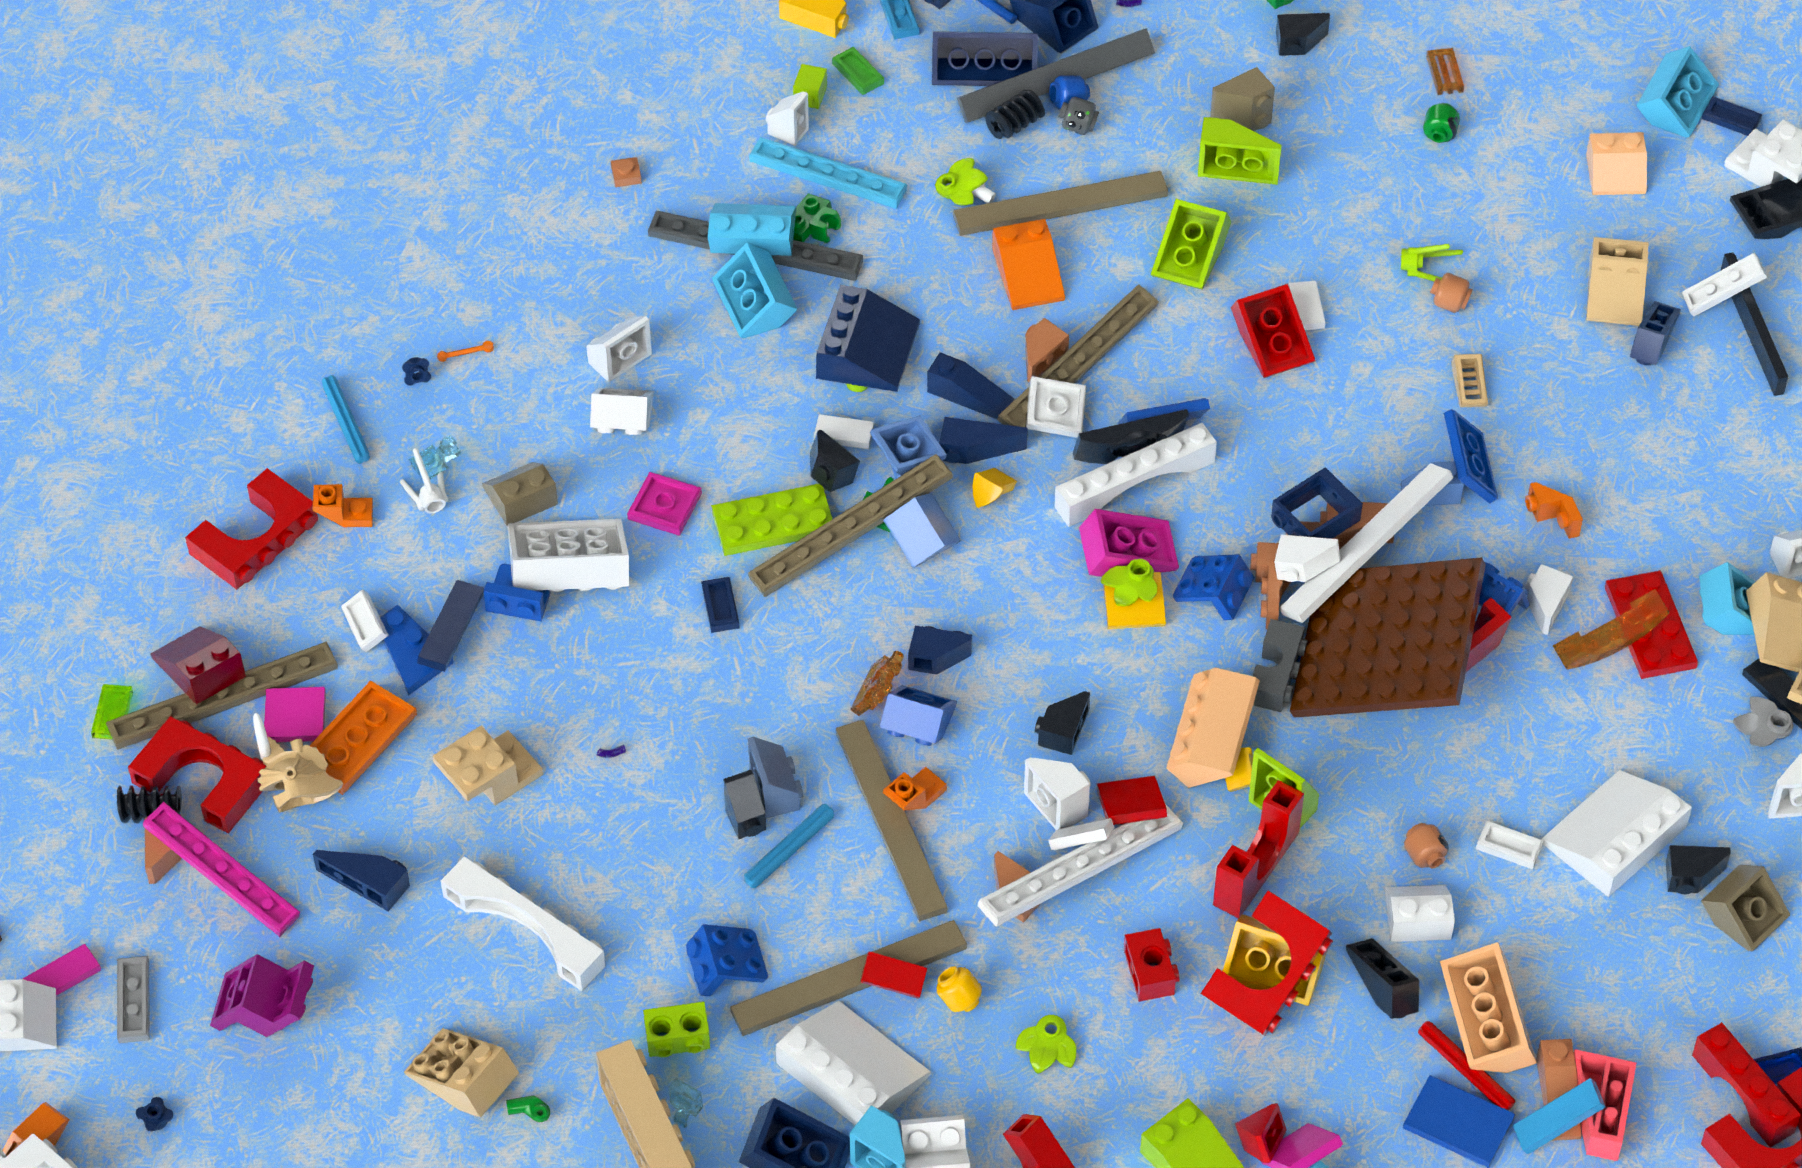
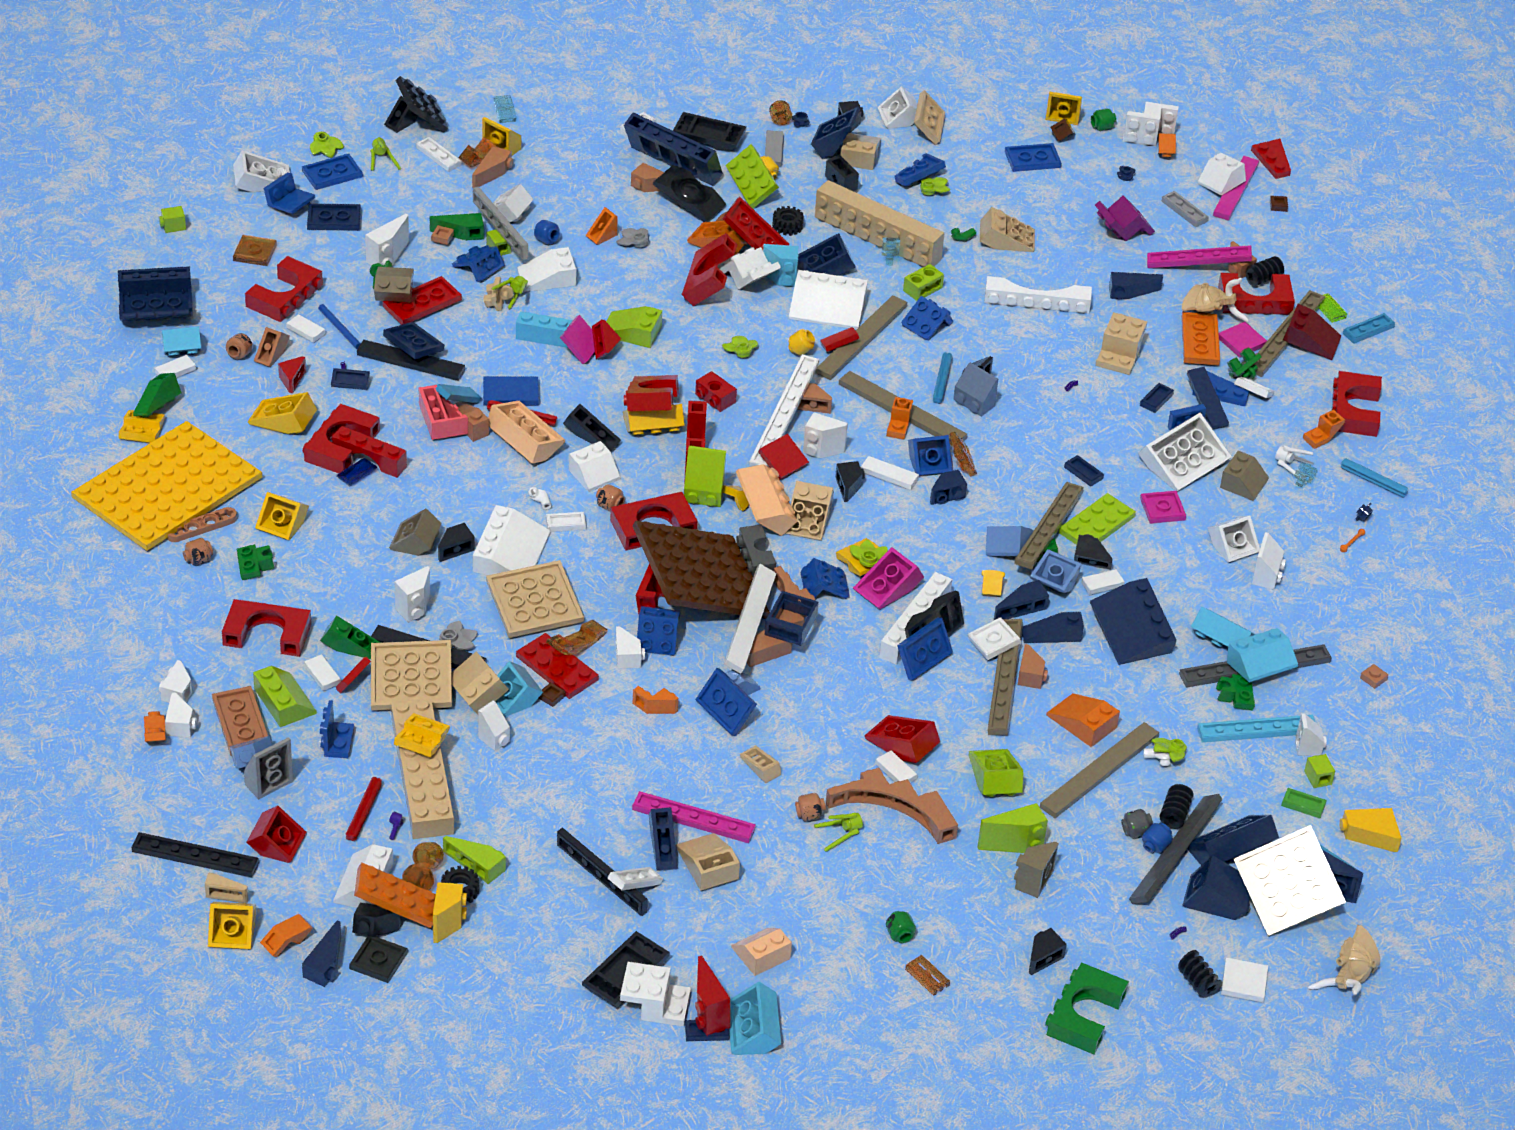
camera: 145 degrees right, 10 degrees down
white tile [1048,818,1114,850] -> none
white slope [1274,535,1340,582] -> none
none -> tan plate [486,560,584,638]
none -> white arm [528,487,551,510]
none -> reddish brown tile [539,682,566,707]
none -> red arch [610,492,698,551]
none -> dark pink tile [632,791,756,843]
none -> red slope [695,955,730,1036]
none -> tan slope [785,481,834,541]
none -> nougat arch [826,768,958,844]
none -> white tile [861,456,919,490]
none -> dark blue tile [1140,383,1174,413]
none -> green hips [1227,347,1262,379]
none -> dark azure tile [1343,313,1395,344]

